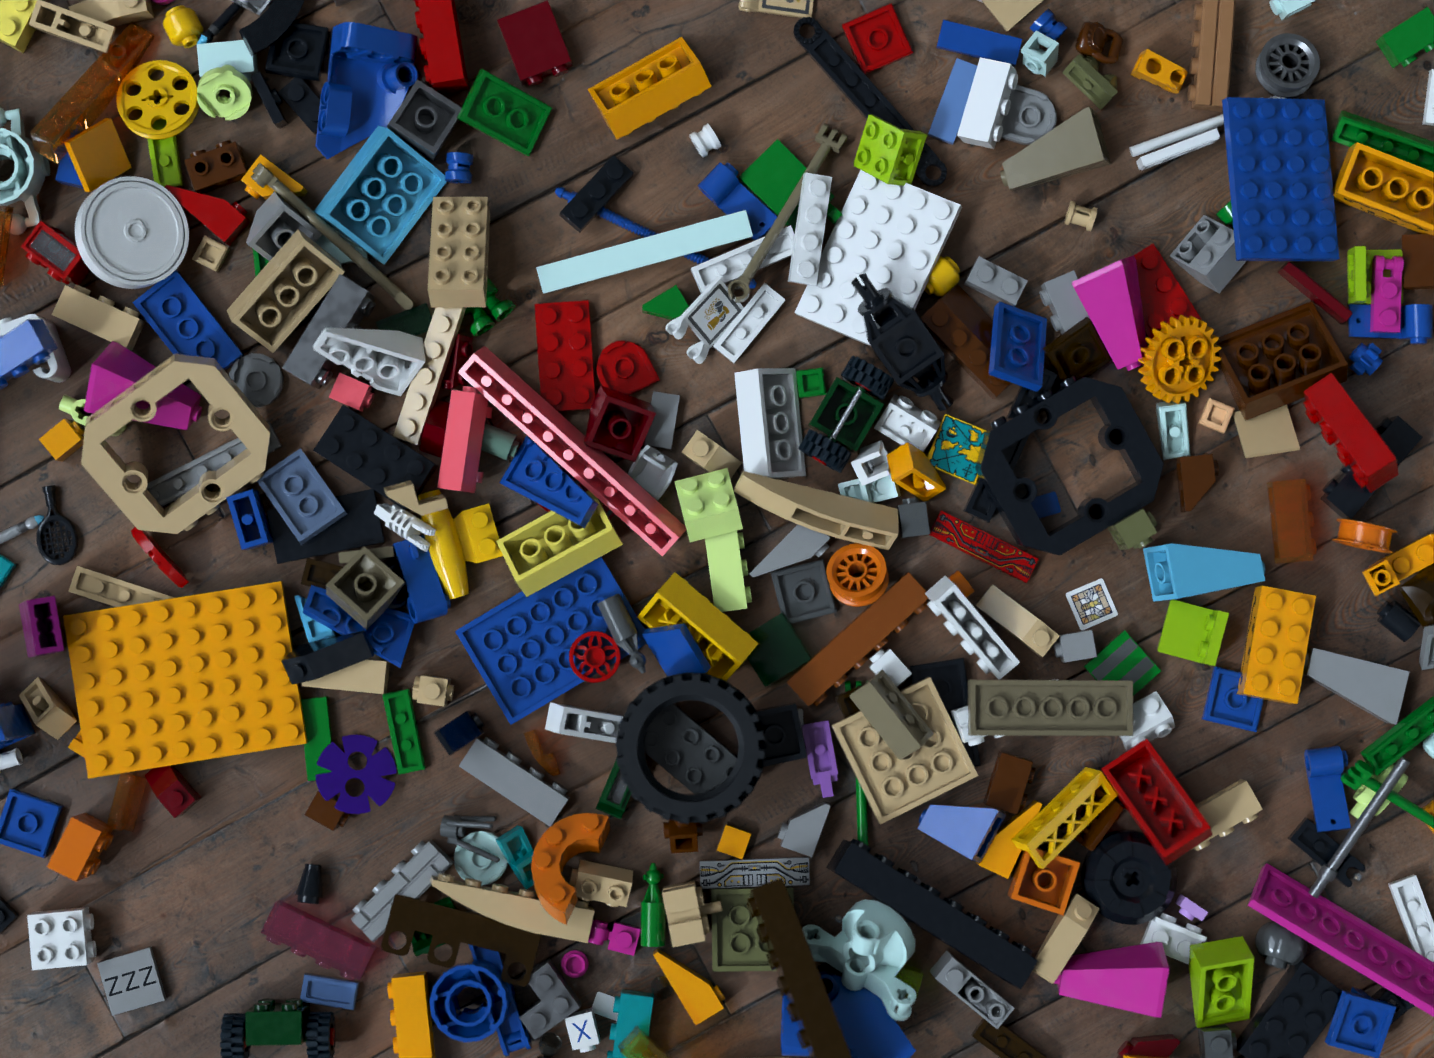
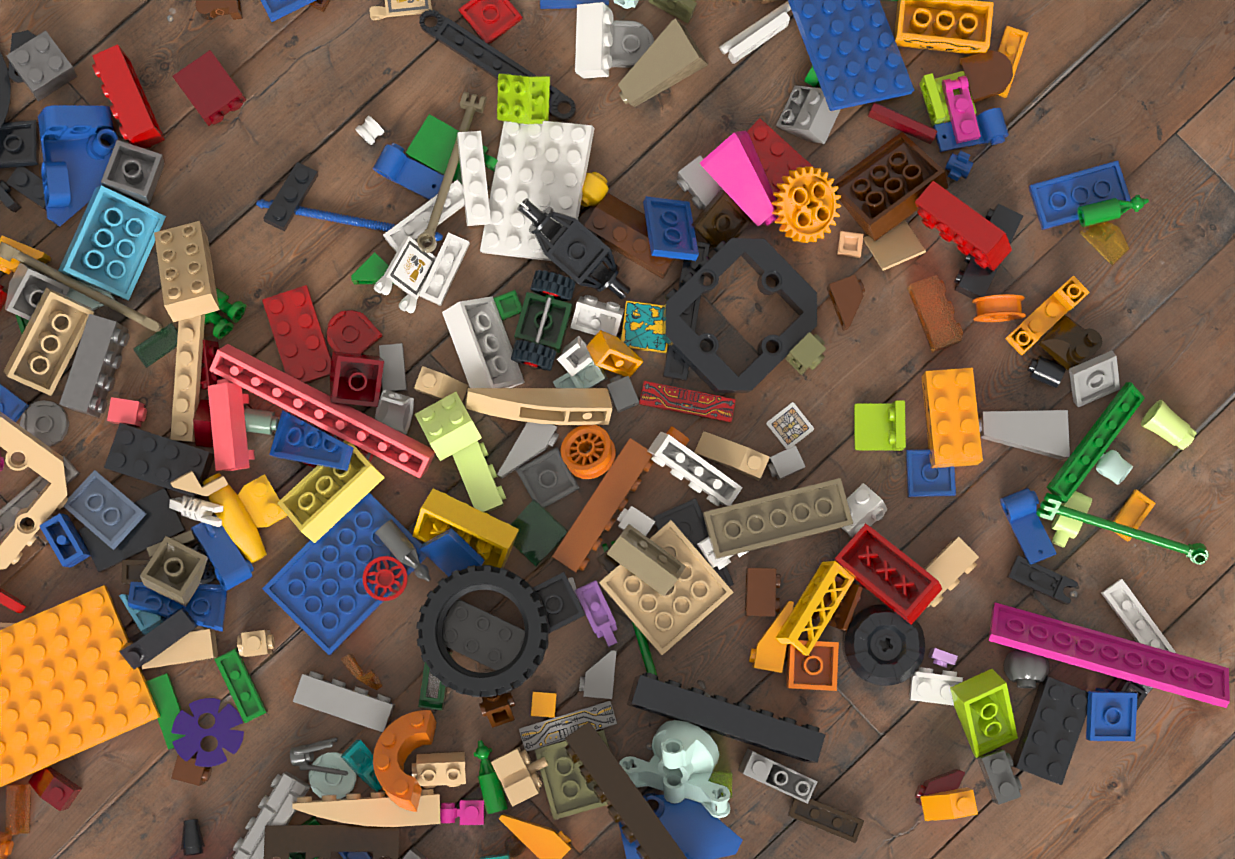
camera: 20 degrees left, 5 degrees down
white wedge [313,327,426,396] -> none
black slope [434,710,485,756] -> none
blue wheel [445,152,473,184] -> none
green tile [457,69,552,156] -> none
light aqua tile [536,210,753,294] -> none
white slope [545,702,623,743] -> none
dark pink plate [561,950,589,978] -> none
light orange slope [588,37,712,139] -> none
slope [917,805,1006,863] -> none
medium blue tile [928,58,977,145] -> none
light grey brick [964,256,1028,306] -> none
blue sticker [1031,492,1061,518] -> none
tan slope [1033,893,1099,984] -> none
dark pink slope [1053,942,1169,1018] -> none
tan bush [1064,200,1098,231] -> none
tile [1083,630,1161,696] -> none
medium azure slope [1143,543,1265,602] -> none
light aqua slope [1156,400,1190,460] -> none
flat silver bar [1308,757,1410,898] -> none

